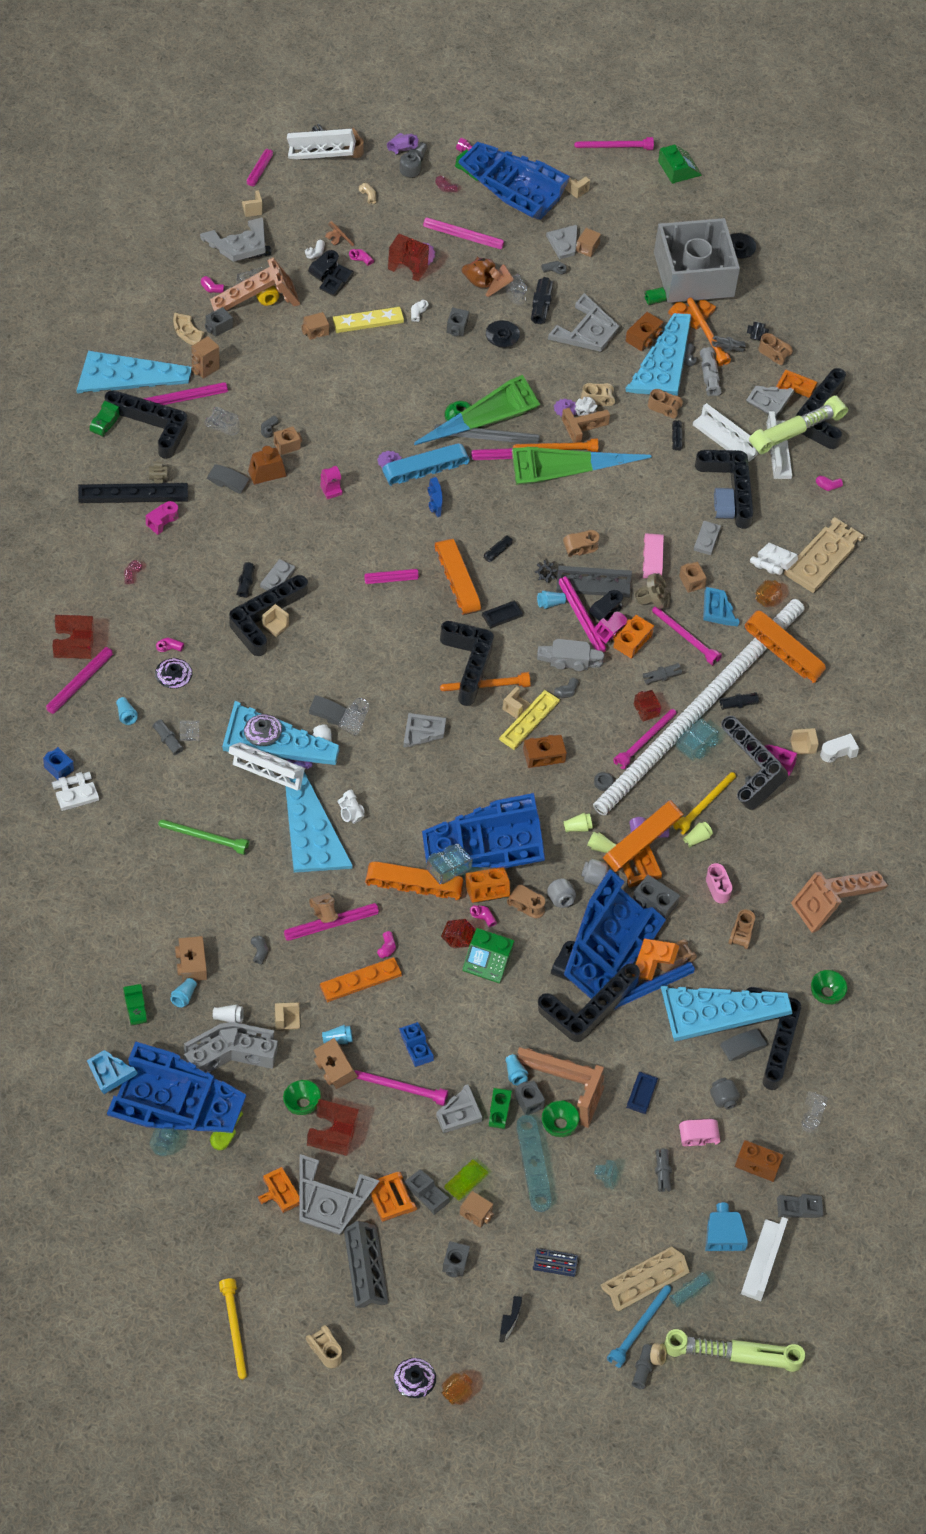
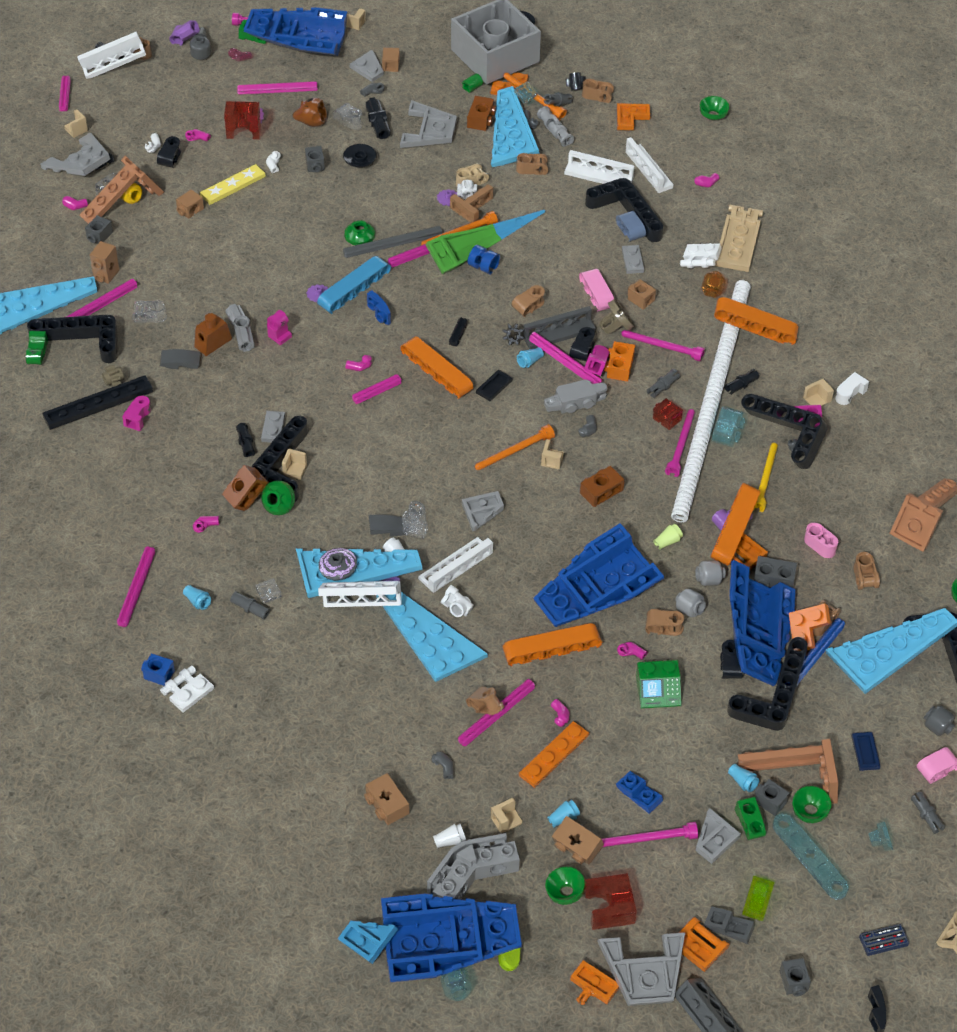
camera: 20 degrees left, 5 degrees down
clear red piece [52,615,94,659] -> none
green leg [123,984,147,1026] -> none
clear pink arm [124,560,143,584] -> none
dish [155,658,192,689] -> none
bright green piece [158,820,249,855] -> none
medium azure cone [170,978,197,1008] -> none
tan tile [173,313,204,345] -> none
dark grey arm [261,416,279,438] -> none
medium nougat brick [273,426,302,456] -> none
black slope [319,264,354,296] -> none
nougat piece [325,221,354,246] -> none
tan arm [359,183,376,204] -> none
bright green plate [414,375,540,445] -> none
clear light blue brick [426,844,473,884] -> none
black beam [440,621,494,706] -> none
clear red brick [441,919,476,948] -> none
medium nougat brick [460,1191,494,1228] -> none
orange brick [466,868,510,903] -> none
nougat piece [486,264,514,297] -> none
light yellow tile [499,690,560,750] -> none
yellowish green cone [587,832,617,853] -> none
dark grey tile [594,772,613,791] -> none
black axle [672,420,682,451] -> none
yellowish green cone [683,821,713,847] -> none
dark azure wing [703,587,739,626] -> none
dark grey slope [720,1029,767,1061] -> none
light grey wing [746,386,795,419] -> none
yellowish green piece [749,396,848,454] -> none
black beam [796,368,846,449] -> none
none -> dark orange brick [222,465,268,511]
none -> light grey piece [225,304,254,352]
none -> green piece [261,480,295,515]
none -> dark pink arm [345,355,372,371]
none -> white fence [418,537,493,593]
none -> blue wheel [468,245,500,275]
none -> clear light blue tile [514,81,537,104]
none -> green piece [699,96,729,120]

